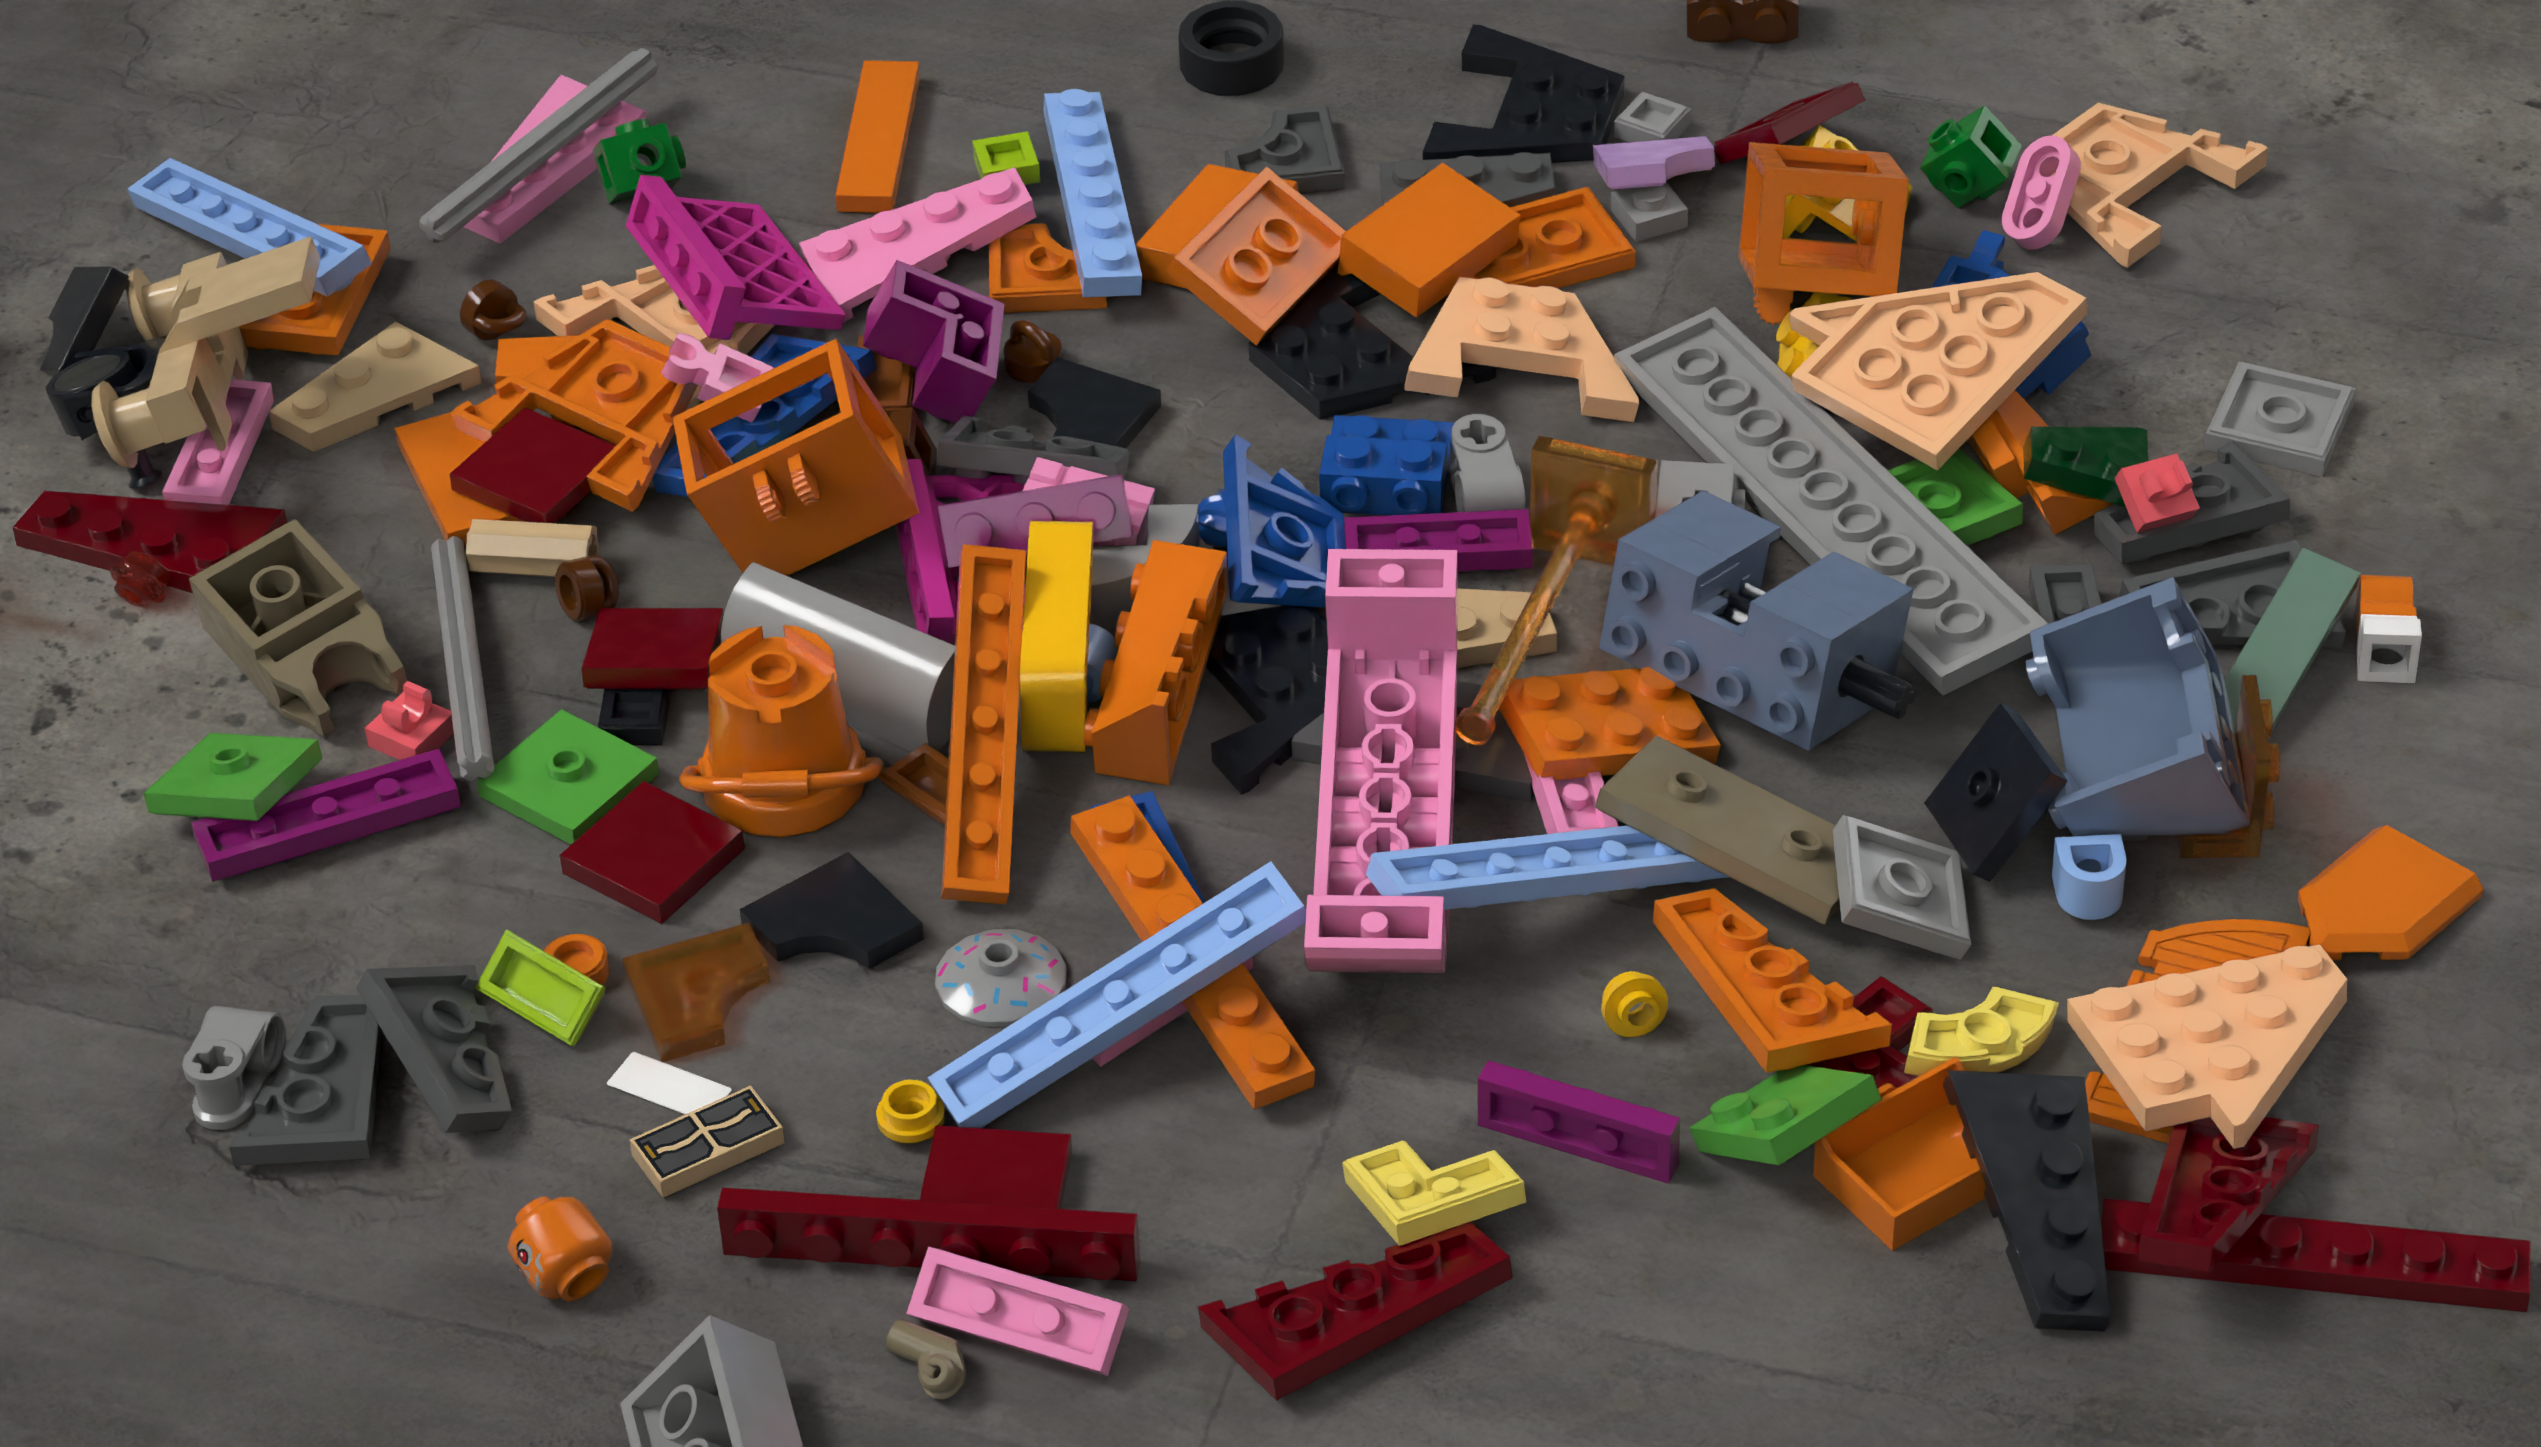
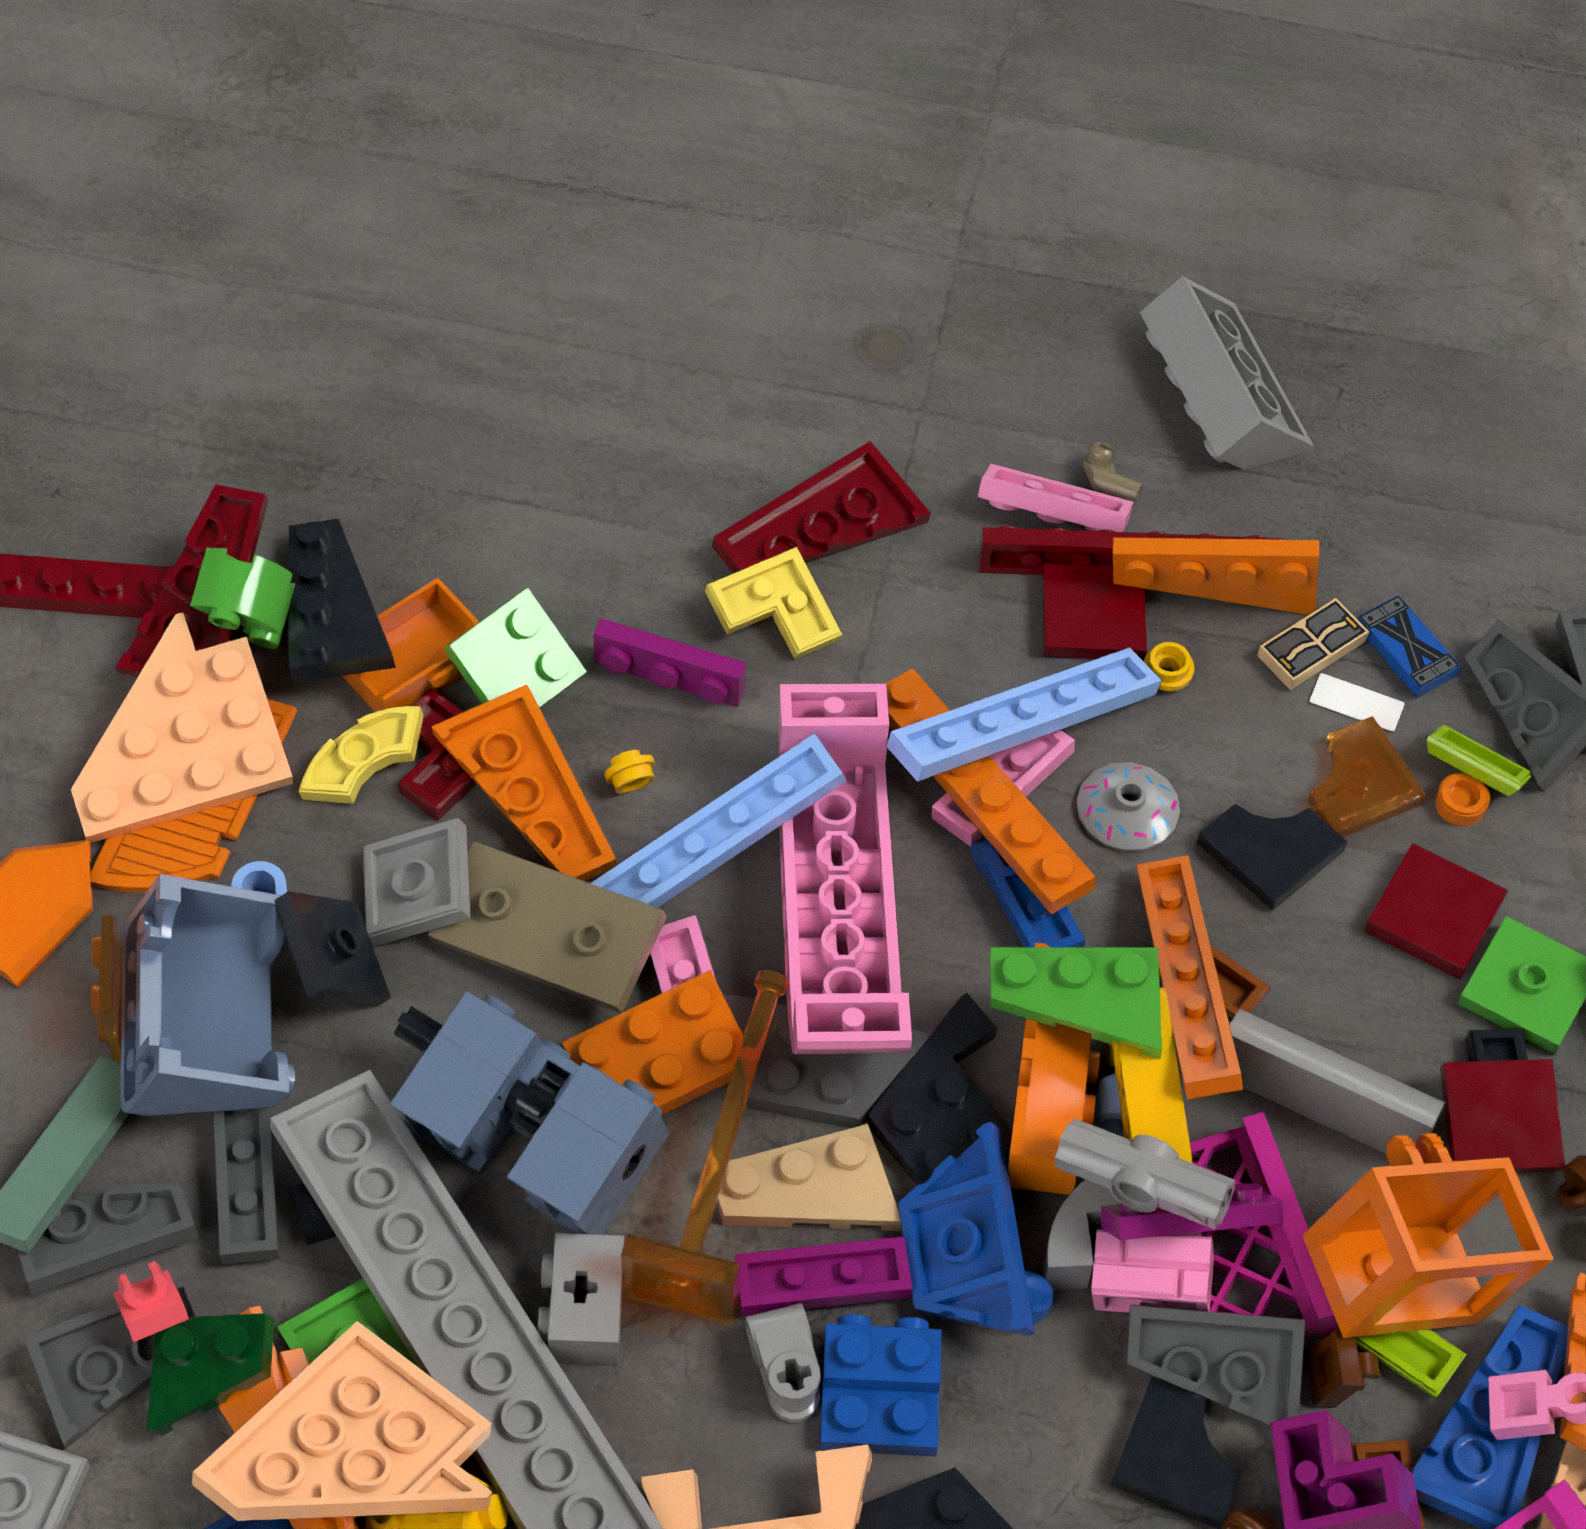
camera: 170 degrees right, 15 degrees up
orange head [507,1196,613,1302] -> none
orange piece [679,625,884,838] -> none
none -> bright green cylinder [190,548,295,649]
none -> bright green wing [990,947,1162,1059]
none -> light grey piece [1055,1118,1235,1230]
none -> orange wing [1113,537,1319,615]
none -> tile [1357,595,1461,698]

